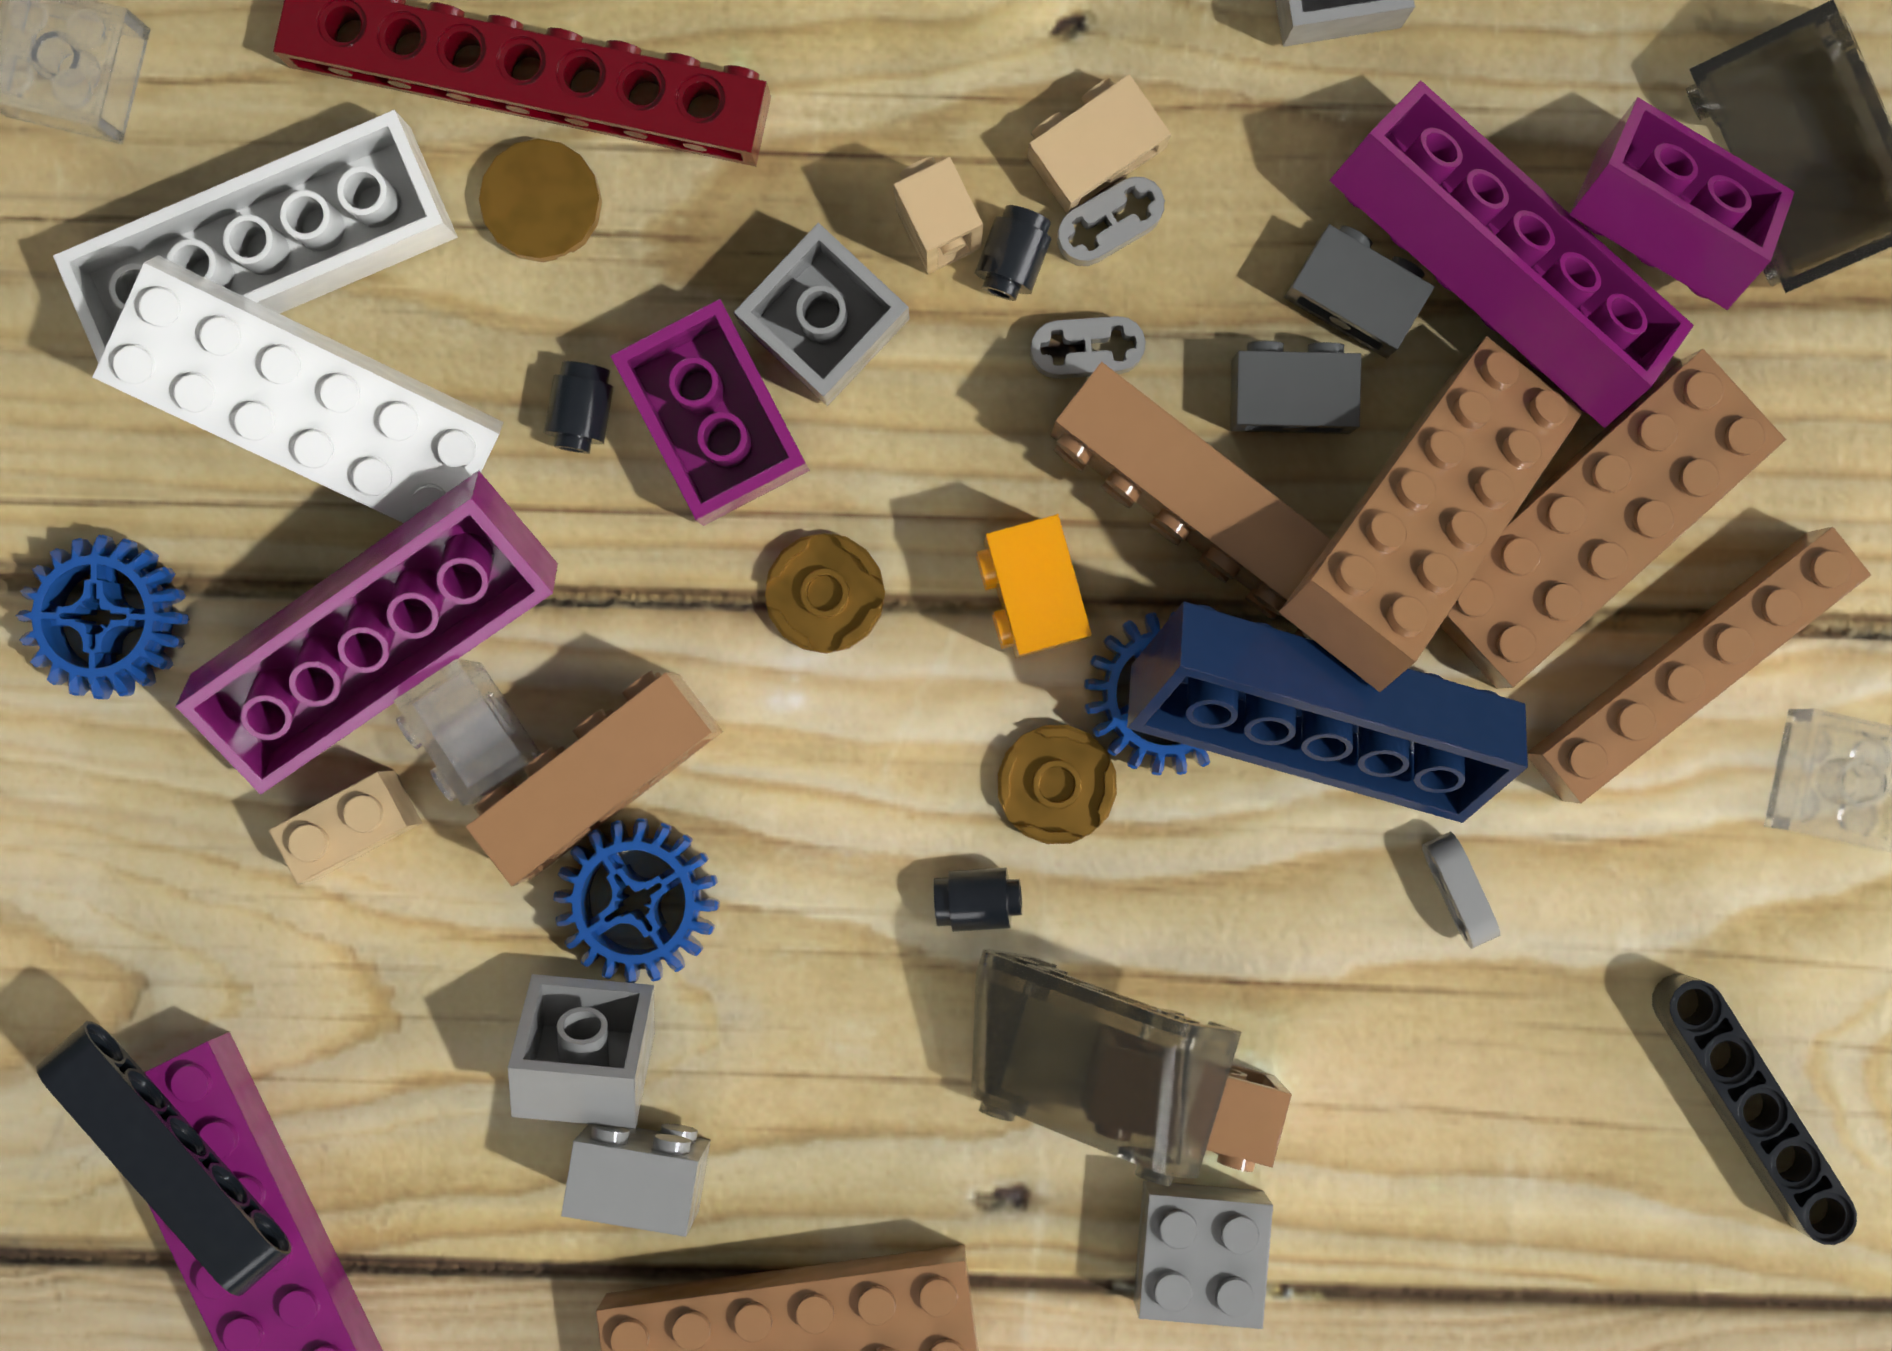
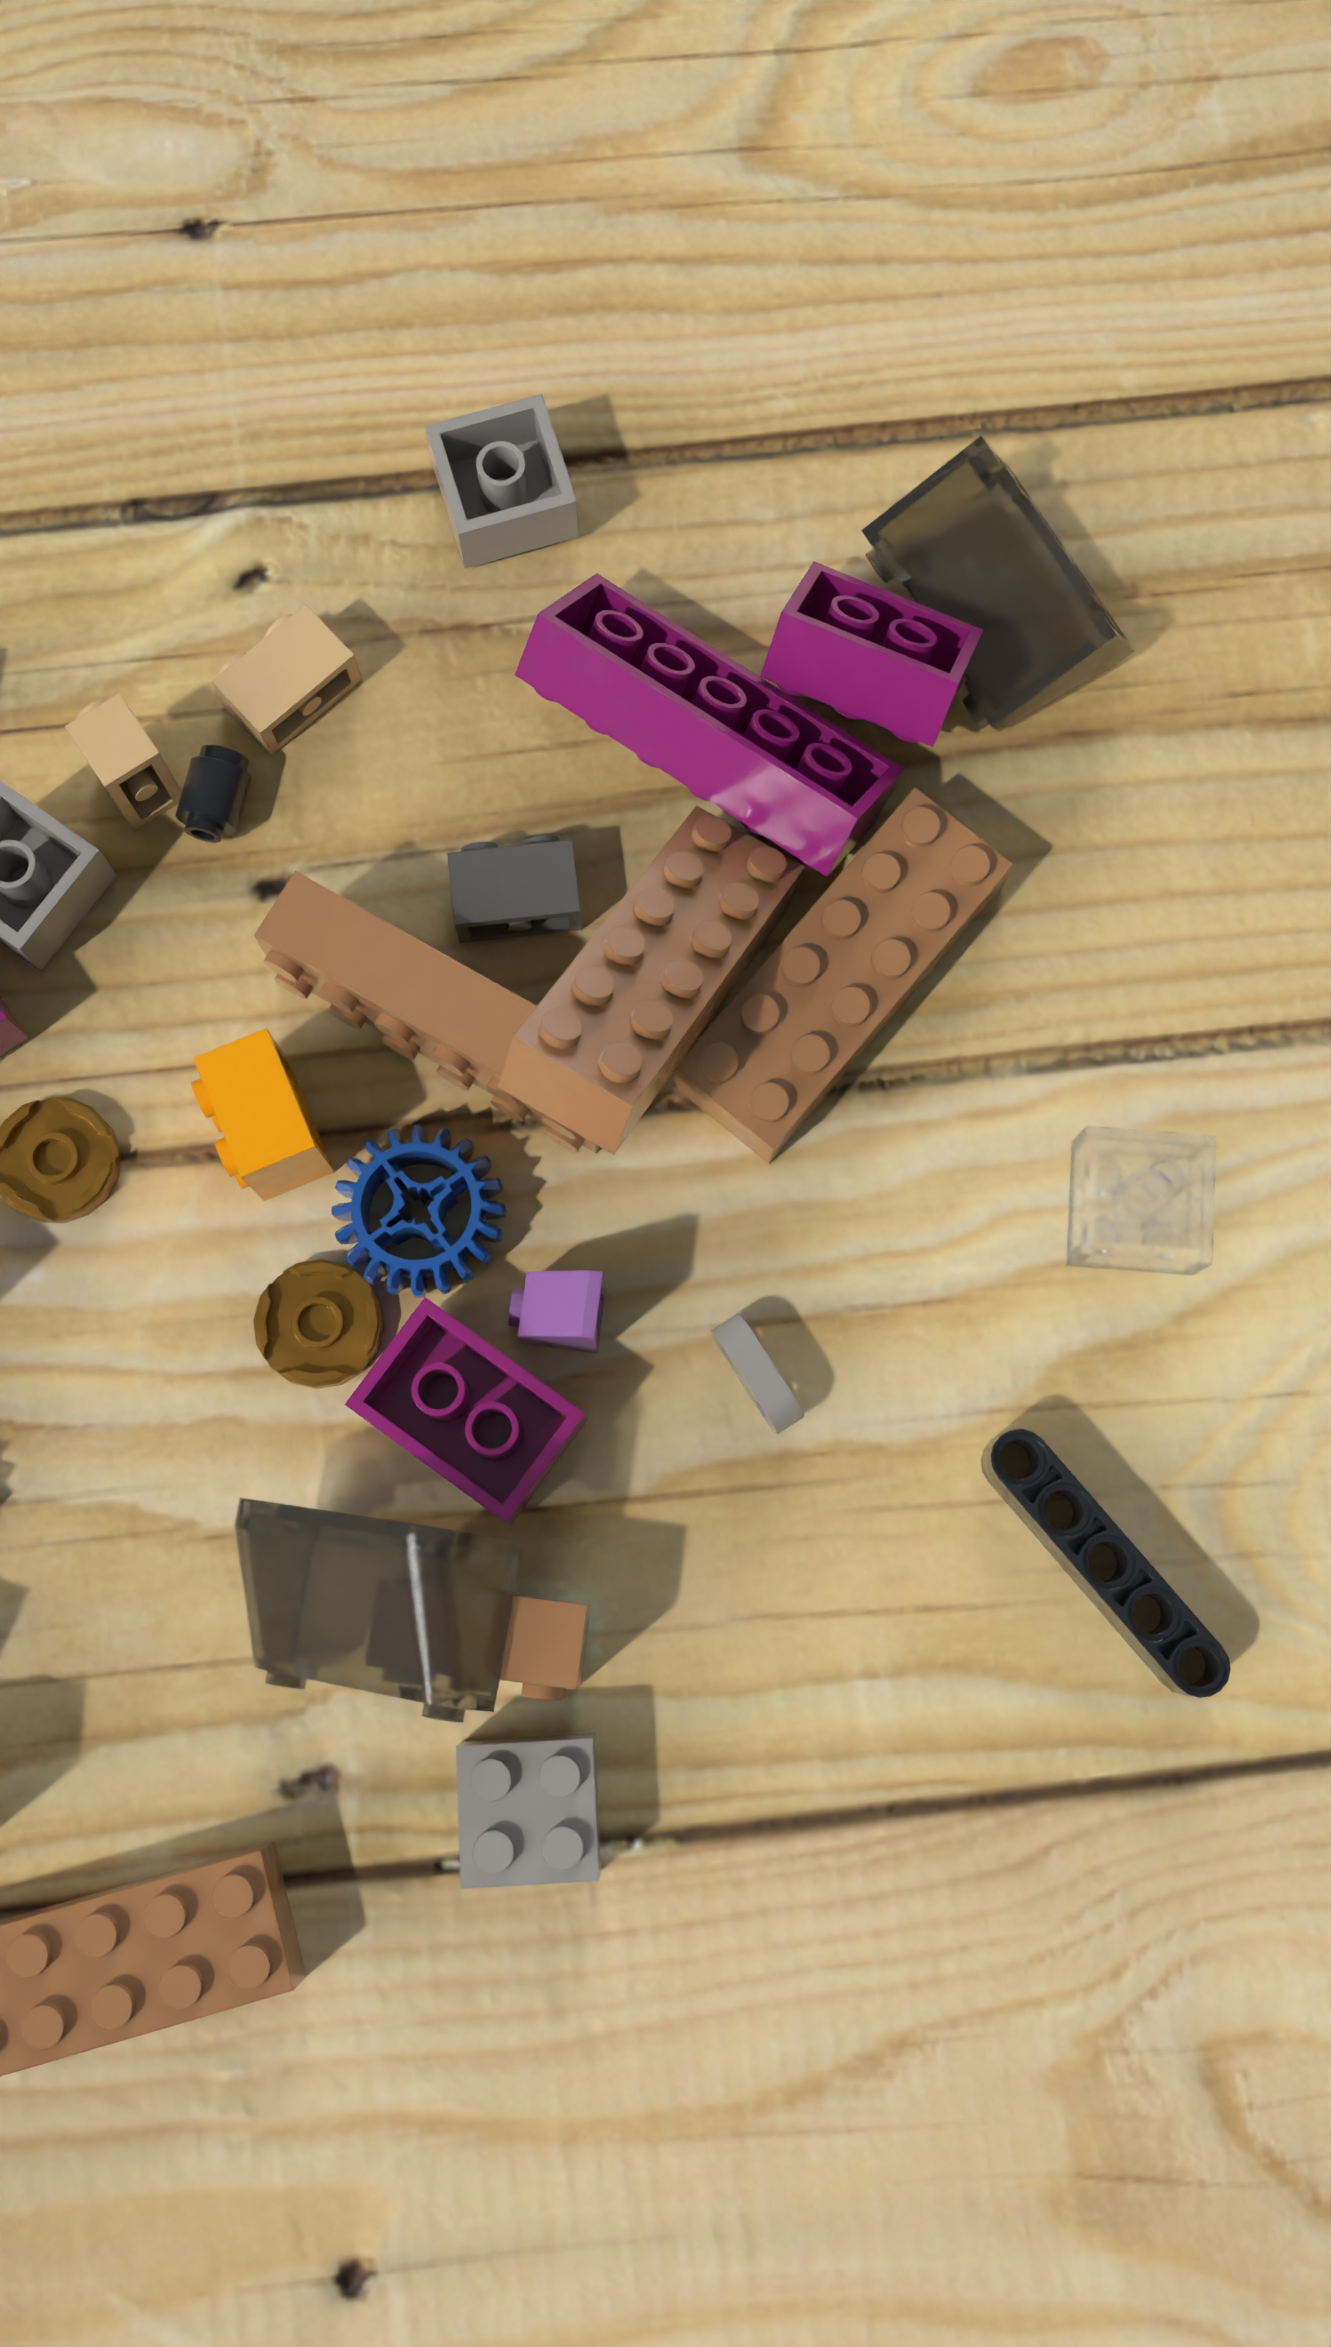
camera: 10 degrees left, 10 degrees down
black brick [934,867,1022,932] -> none
light grey beam [1030,316,1146,379] -> none
light grey beam [1057,177,1165,266] -> none
dark blue brick [1127,602,1528,823] -> none
dark grey brick [1284,224,1435,359] -> none
medium nougat brick [1527,527,1871,803] -> none
none -> magenta brick [344,1297,588,1526]
none -> medium lavender slope [508,1270,606,1353]

